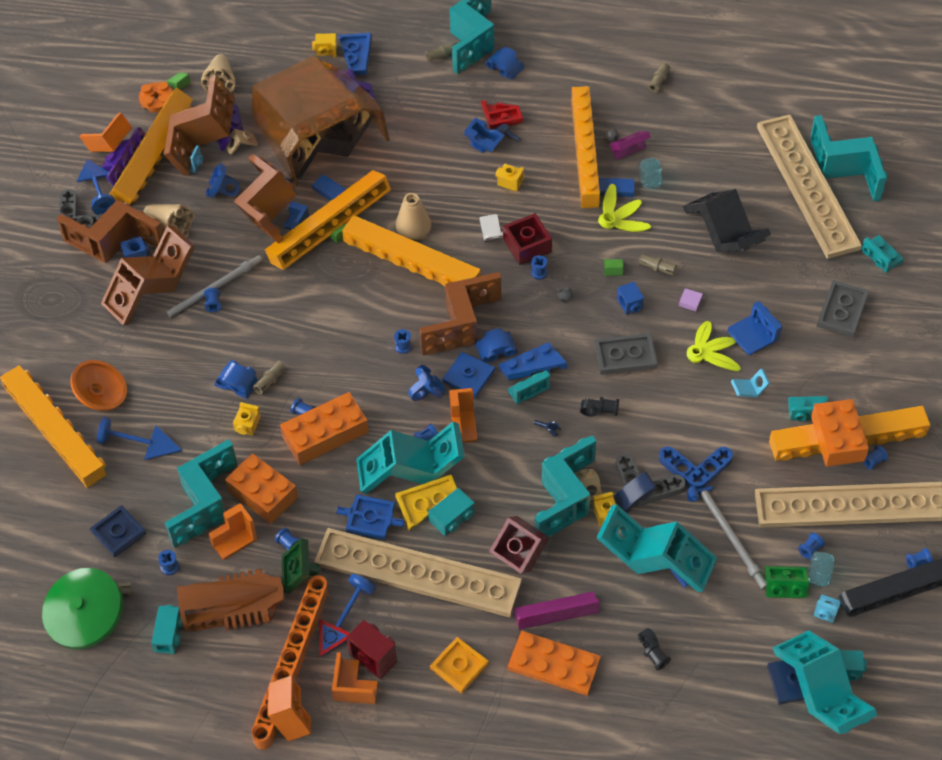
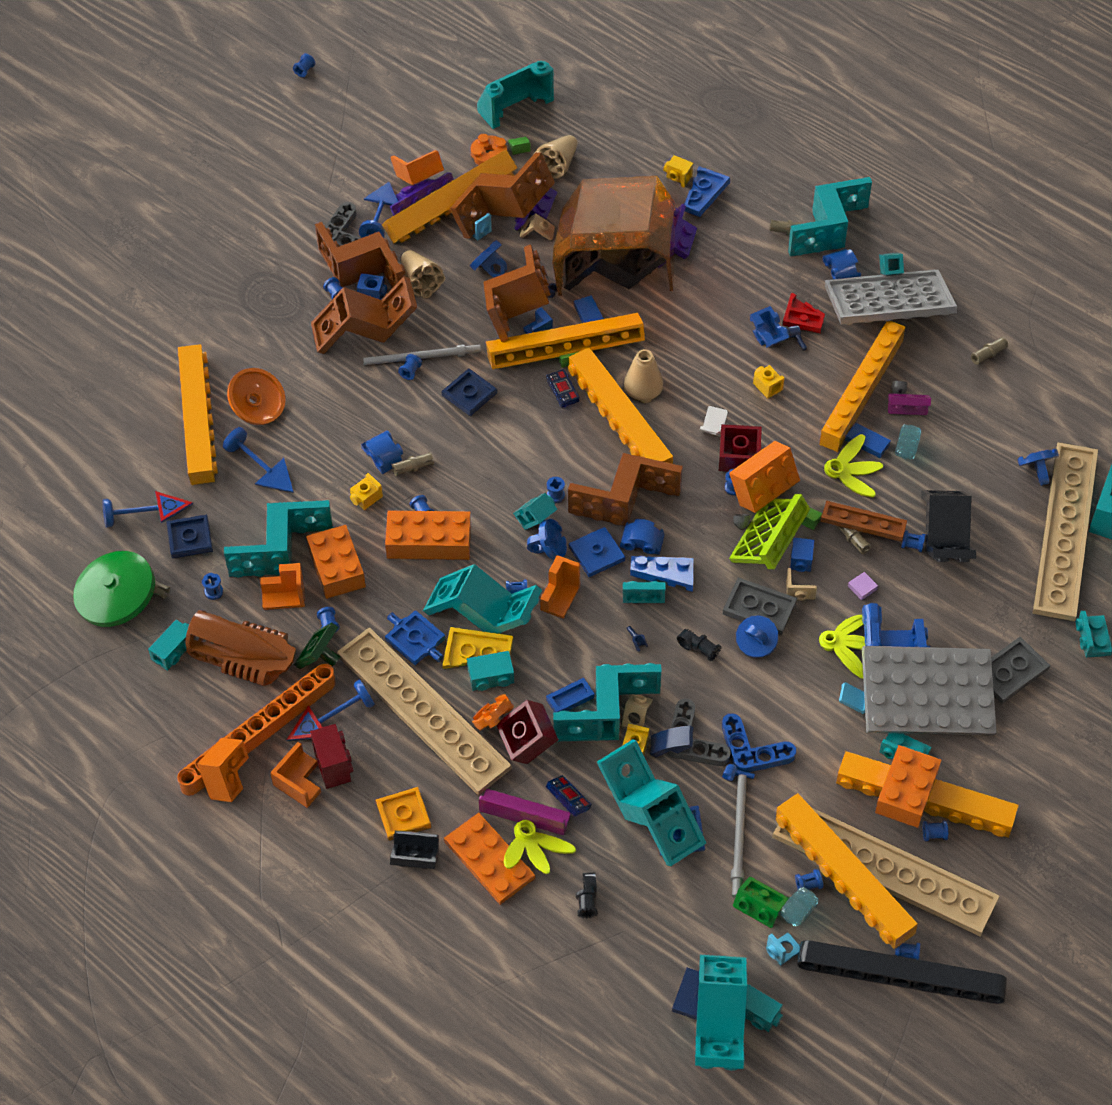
camera: 30 degrees right, 0 degrees up
none -> blue piece [102,491,193,528]
none -> blue bush [323,277,342,299]
none -> black bracket [390,830,439,869]
none -> dark blue plate [441,368,498,417]
none -> orange plate [472,694,514,731]
none -> teal windscreen [477,61,554,129]
none -> neon yellow plant [504,820,576,874]
none -> teal brick [513,493,557,530]
none -> tile [545,775,592,817]
none -> tile [546,369,580,408]
none -> blue tile [546,678,594,712]
none -> orange brick [729,441,800,513]
none -> lime fence [729,494,810,569]
none -> blue tile [736,616,779,658]
none -> light orange brick [776,793,918,949]
none -> tan bracket [786,568,817,601]
none -> dark orange panel [821,501,907,542]
none -> light grey plate [825,269,957,325]
none -> blue axle [862,603,882,646]
none -> light grey plate [862,646,996,735]
none -> teal brick [879,253,904,275]
none -> blue bush [901,530,926,552]
none -> blue tile [1018,448,1059,486]

